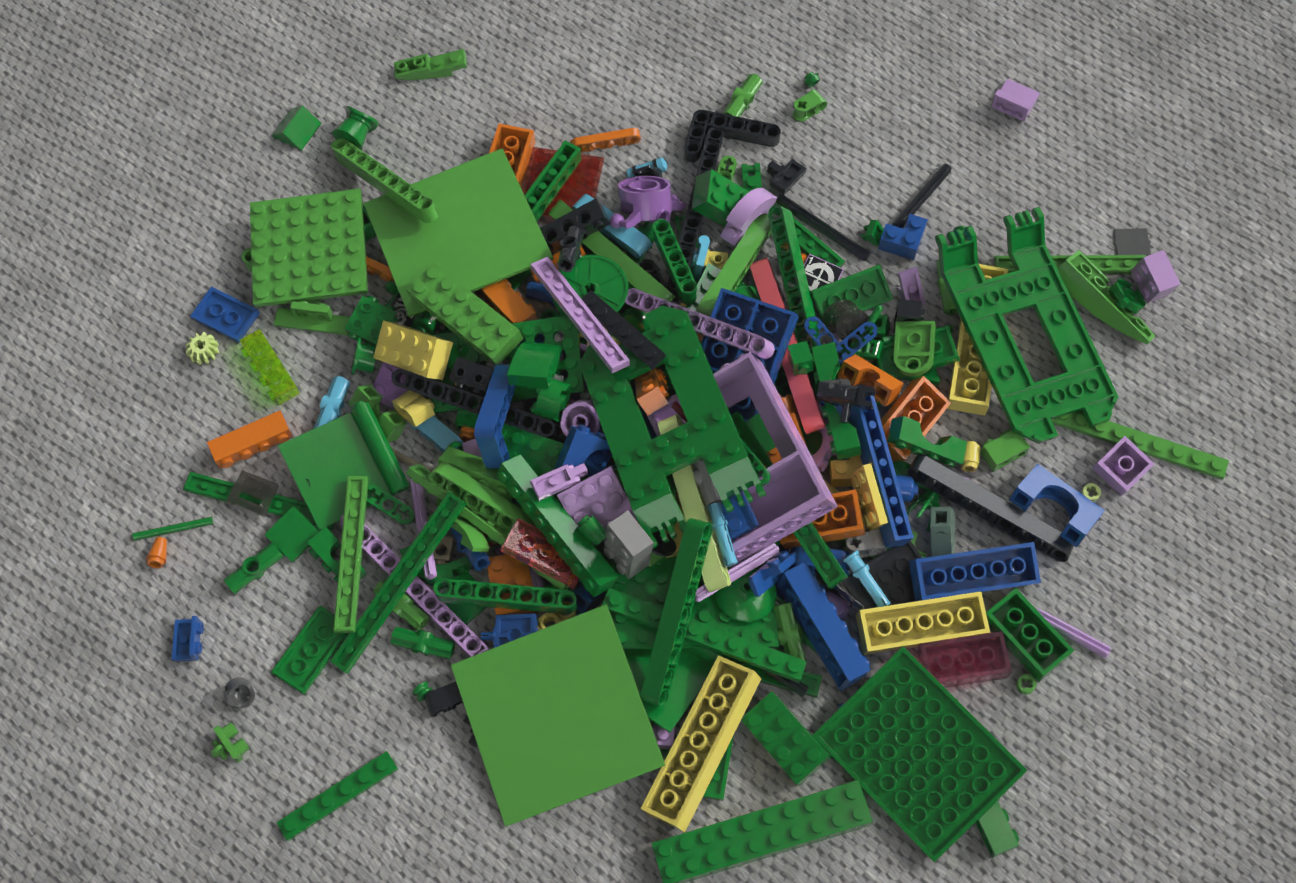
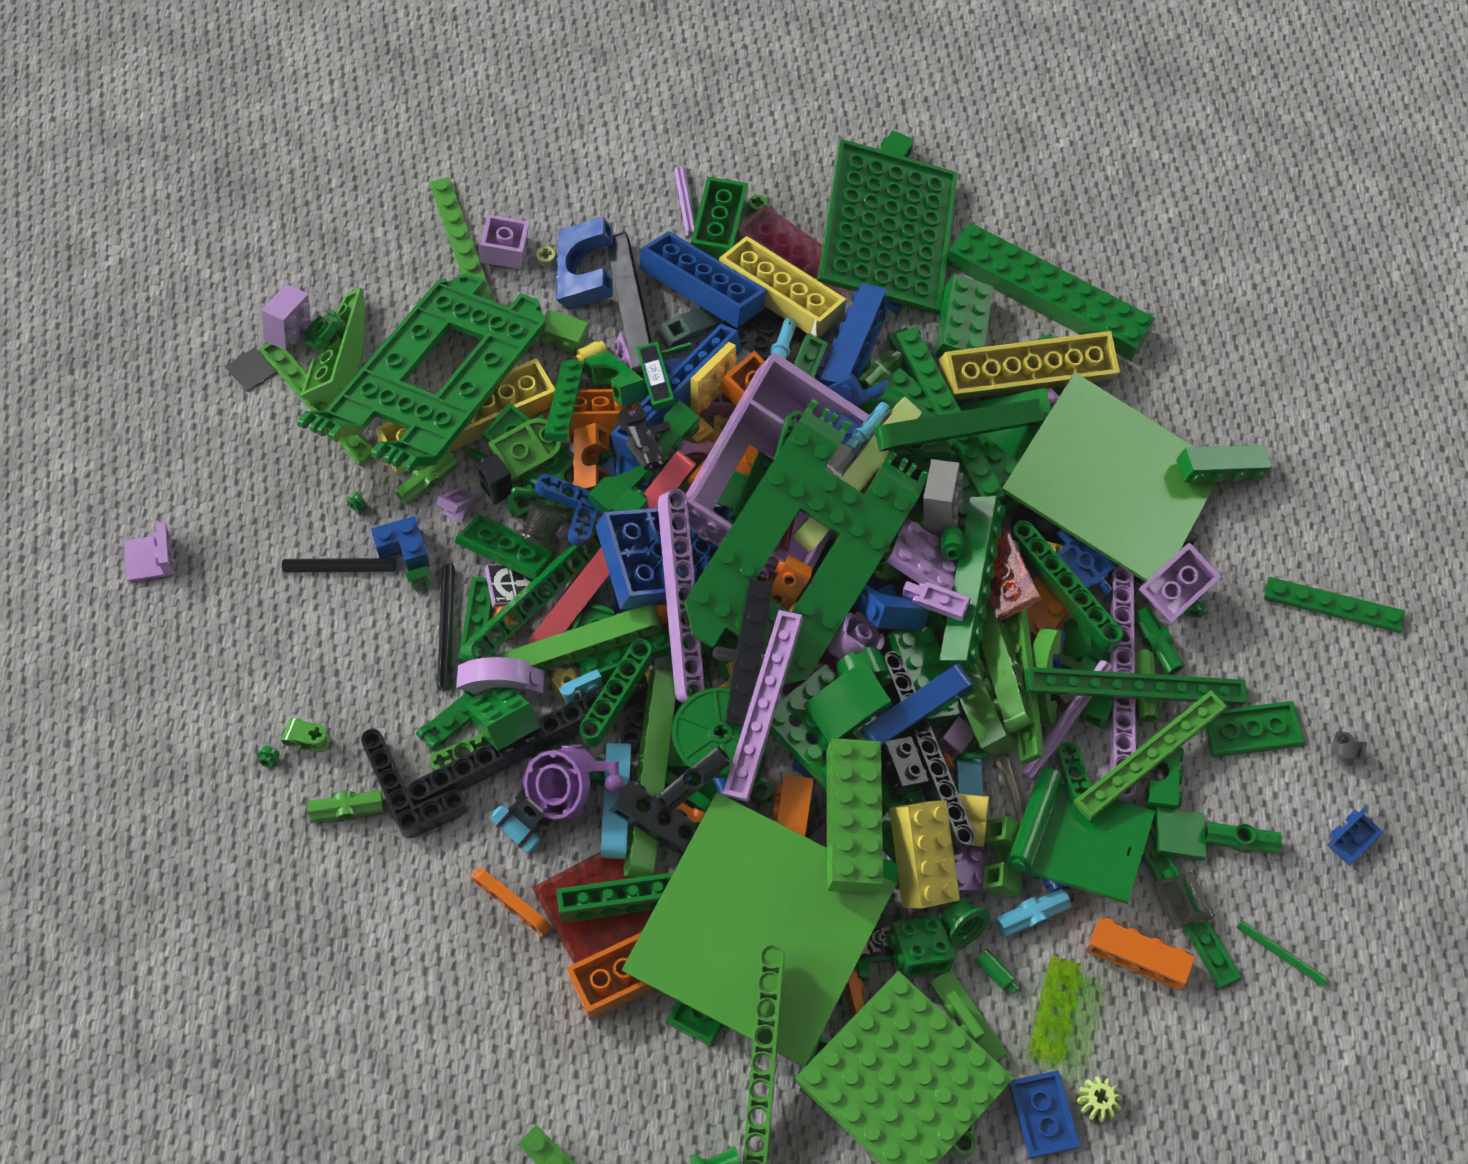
camera: 135 degrees left, 5 degrees down
orange cone [146,537,167,568] -> none
bright green hips [211,722,250,763] -> none
black hinge [767,159,807,195] -> none
none -> green plate [544,360,584,442]
none -> tile [637,341,675,411]
none -> green cylinder [975,948,1020,994]
none -> lavender slope [1138,543,1222,624]
none -> brick [1176,445,1272,483]

